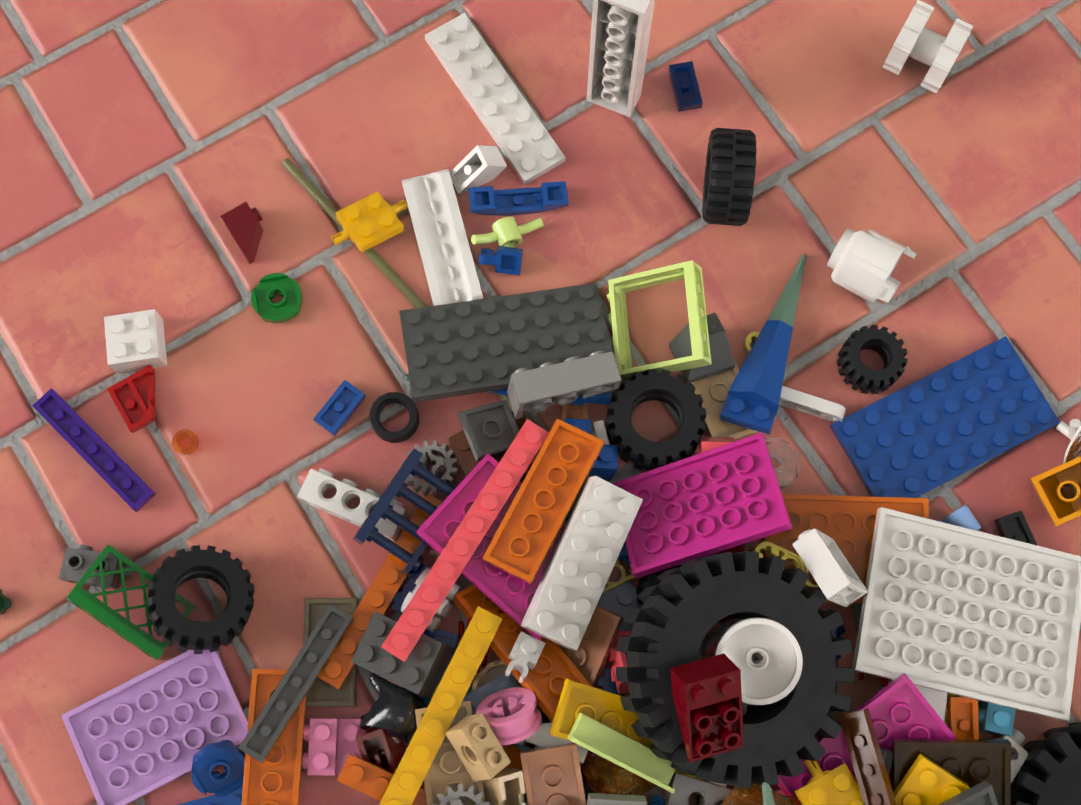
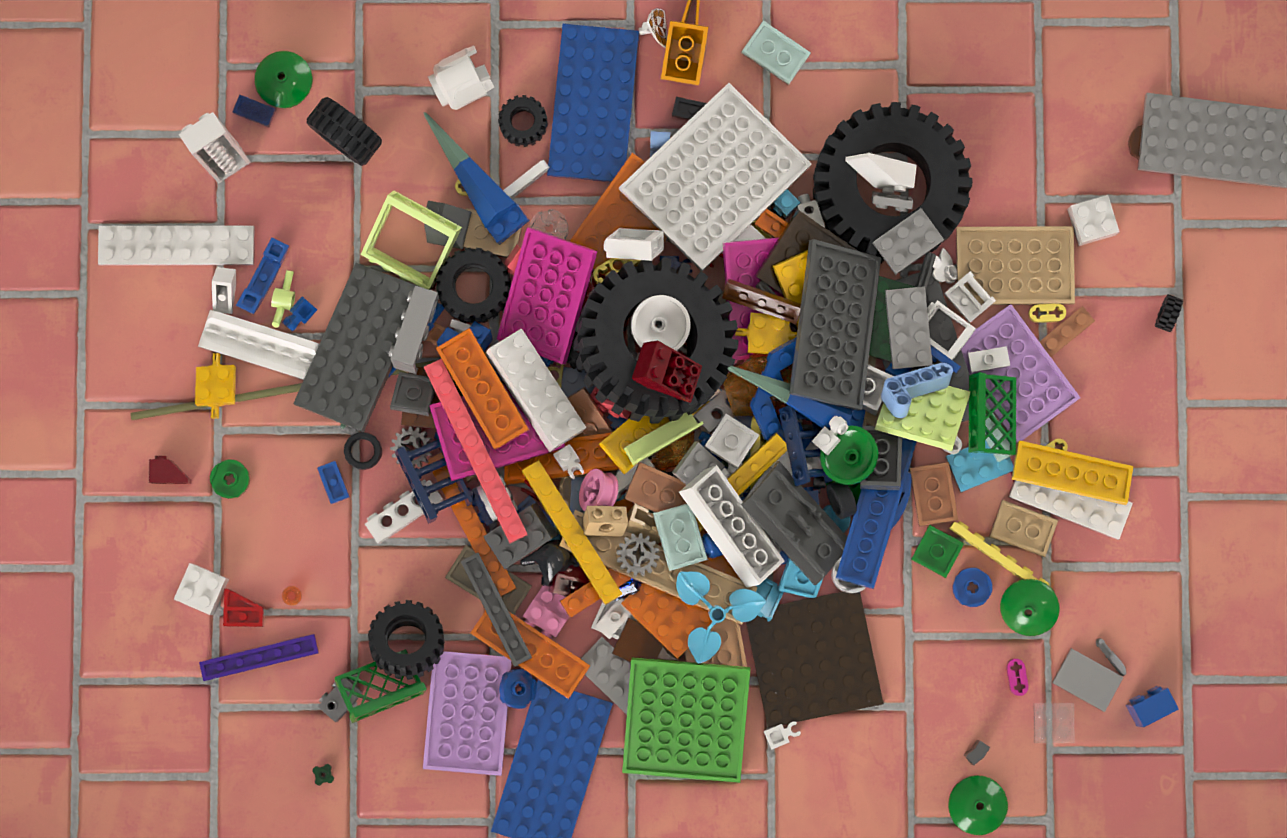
camera: 55 degrees left, 10 degrees up
none -> green dish [255,51,313,108]

